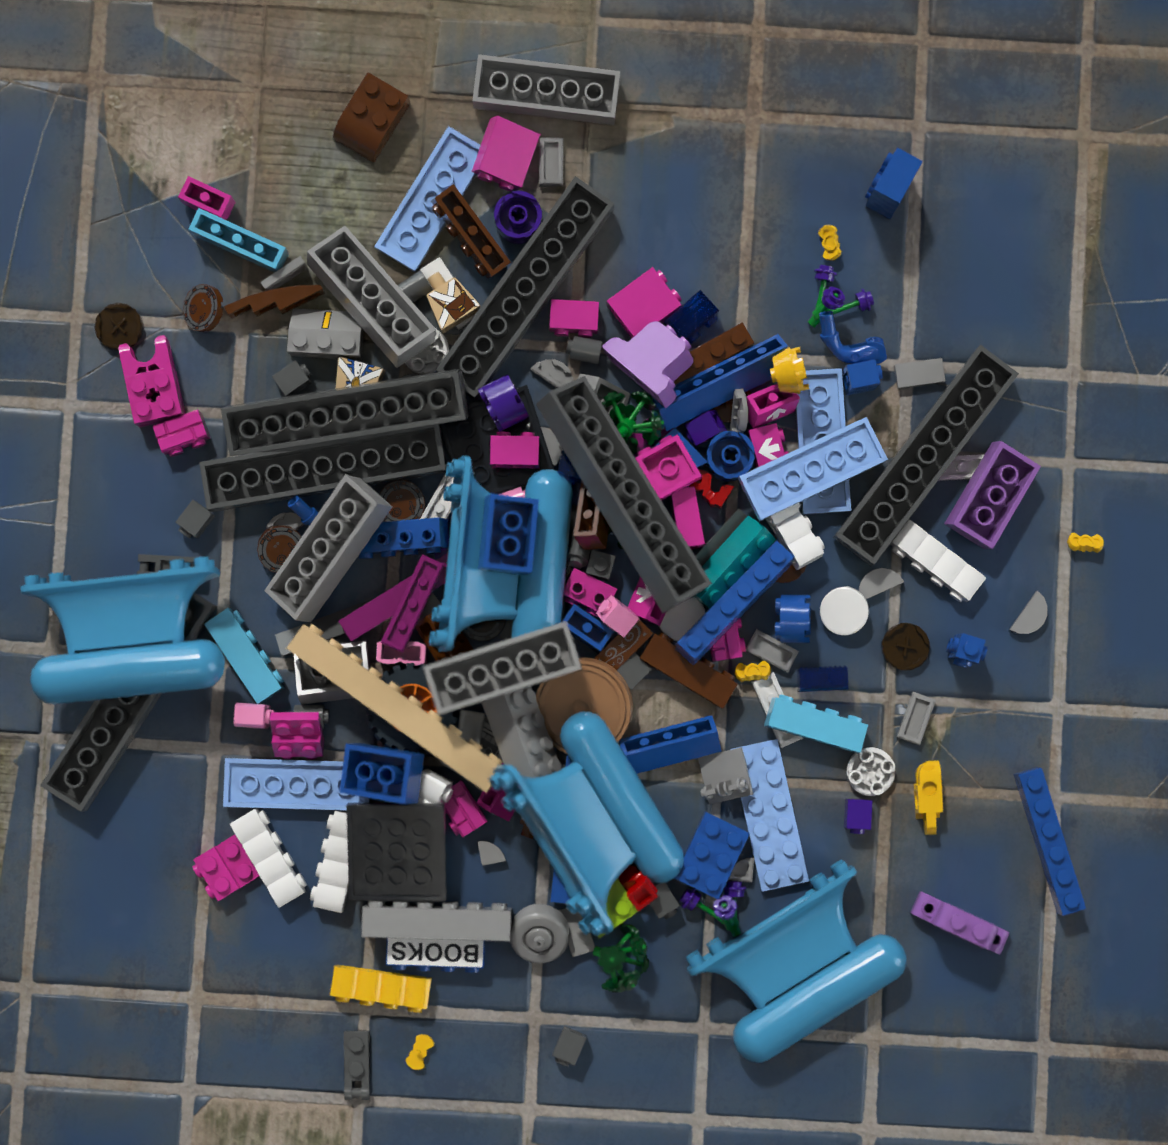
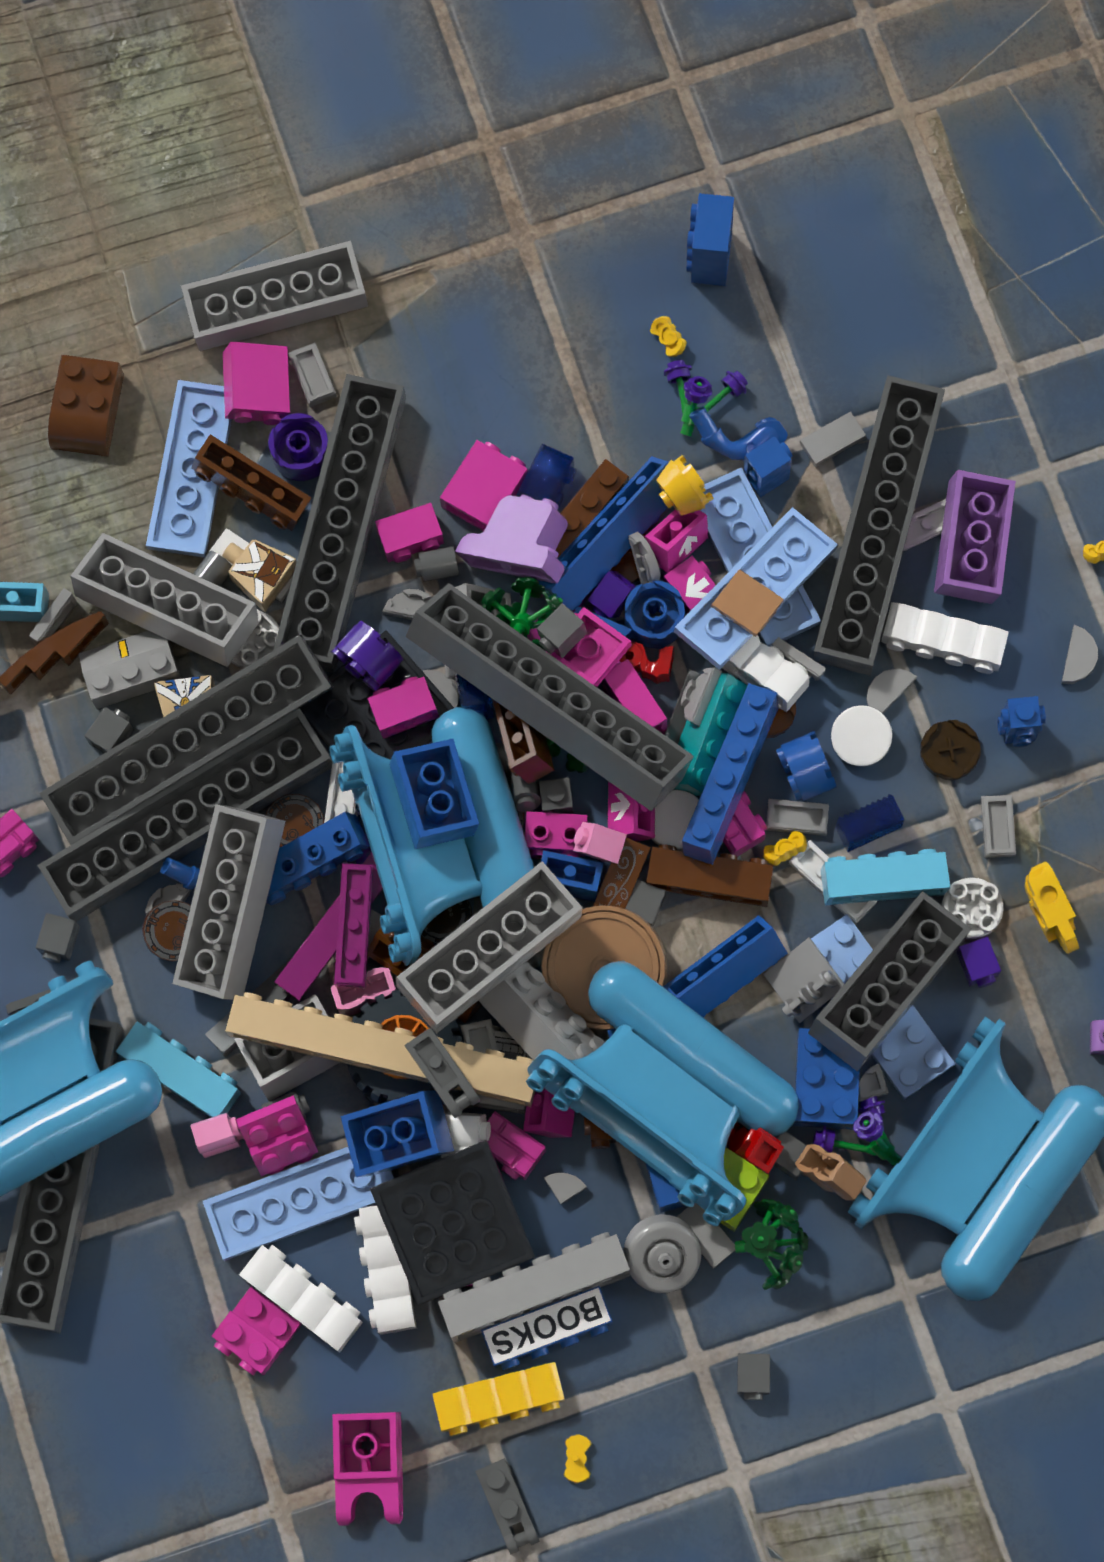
camera: 15 degrees left, 10 degrees down
none -> dark pink brick [332,1412,403,1526]
none -> dark grey plate [404,1027,481,1118]
none -> dark grey brick [537,603,587,658]
none -> light grey tile [681,667,722,727]
none -> medium nougat piece [711,569,784,637]
none -> light grey tile [772,637,826,680]
none -> medium nougat brick [795,1144,867,1200]
none -> dark grey brick [808,891,972,1072]

